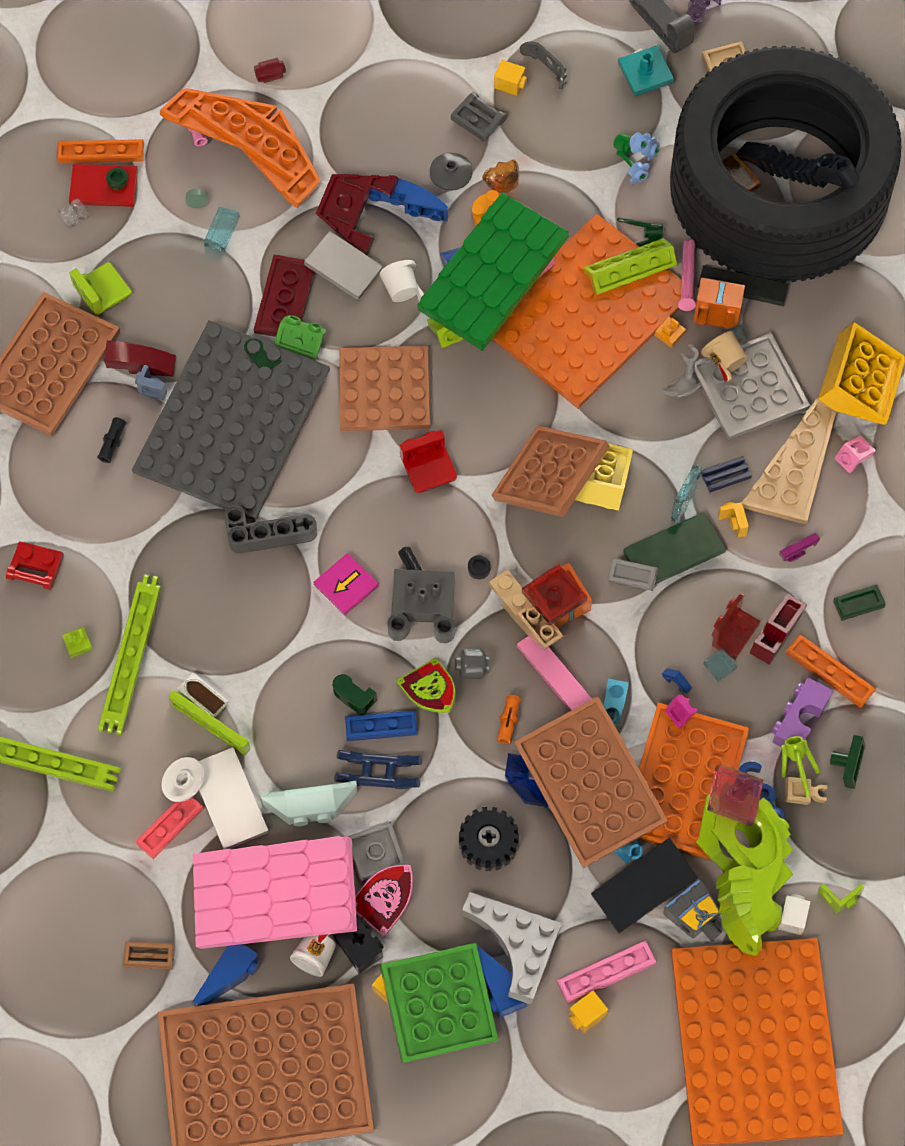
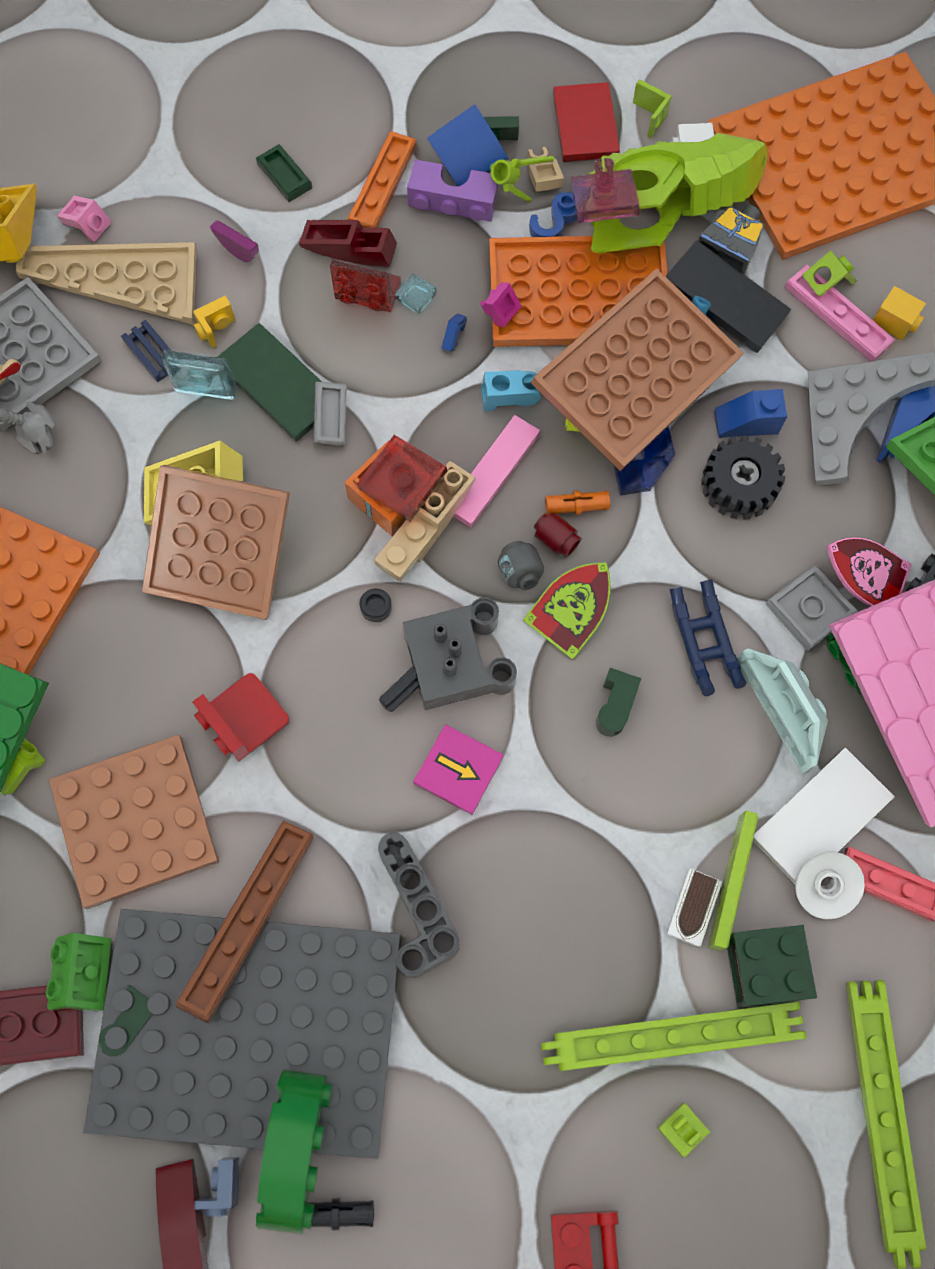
camera: 110 degrees left, 5 degrees up
blue tile [345,710,418,741] -> none
none -> dark orange tile [175,821,314,1024]
none -> green brick [256,1070,332,1234]
none -> blue slope [427,104,508,186]
none -> dark red brick [534,512,582,558]
none -> red tile [553,82,620,162]
none -> blue slope [714,389,787,438]
none -> dark green piece [727,925,817,1008]
none -> lime bracket [802,250,857,297]

